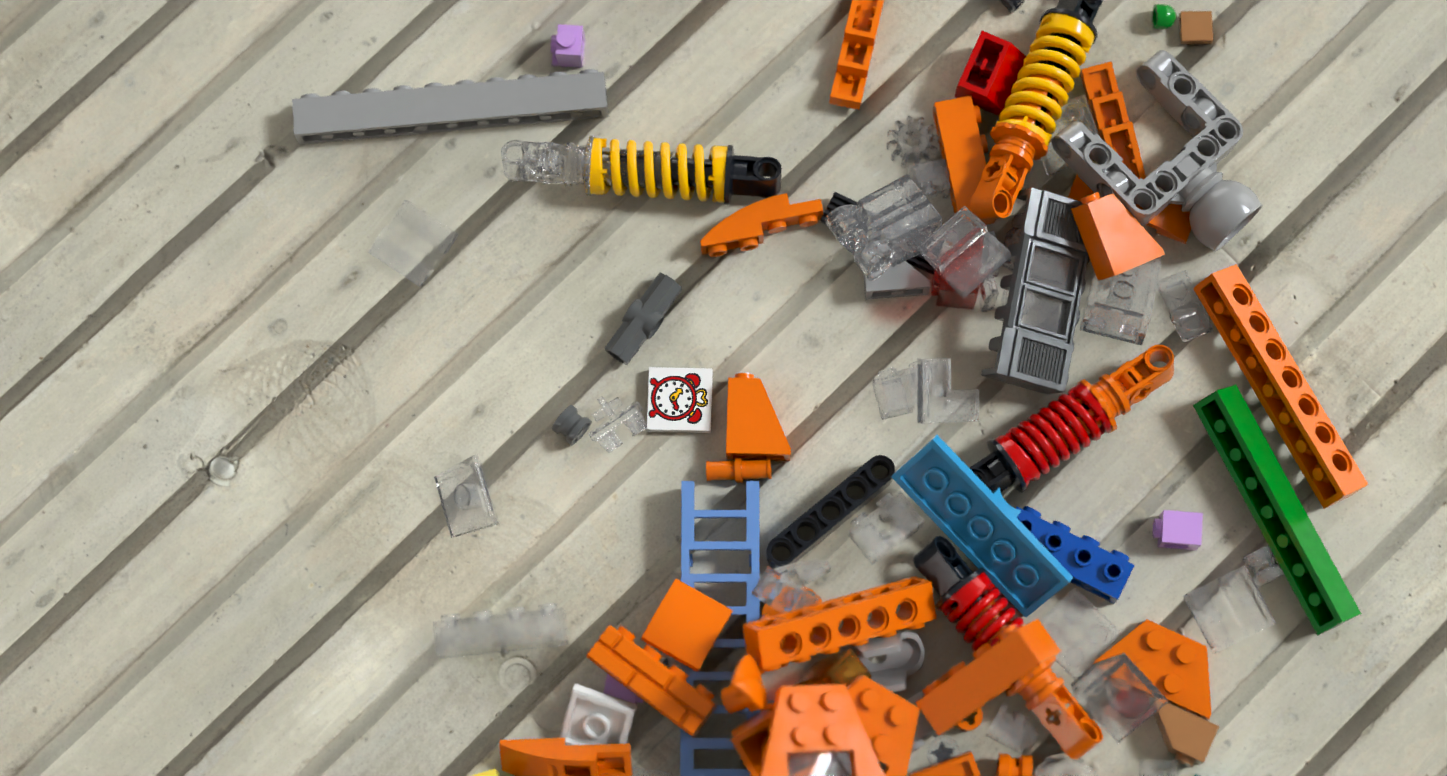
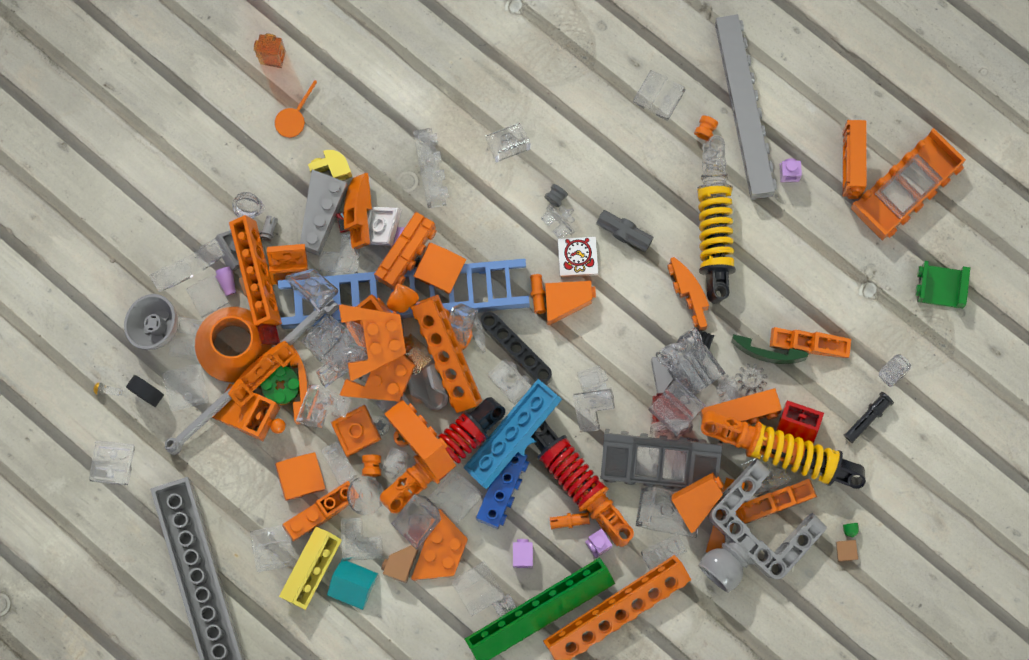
camera: 85 degrees right, 0 degrees up
none -> orange pin [550,512,590,530]
none -> lavender brick [585,529,612,558]
none -> orange wheel [694,115,718,141]
none -> dark green slope [731,334,809,364]

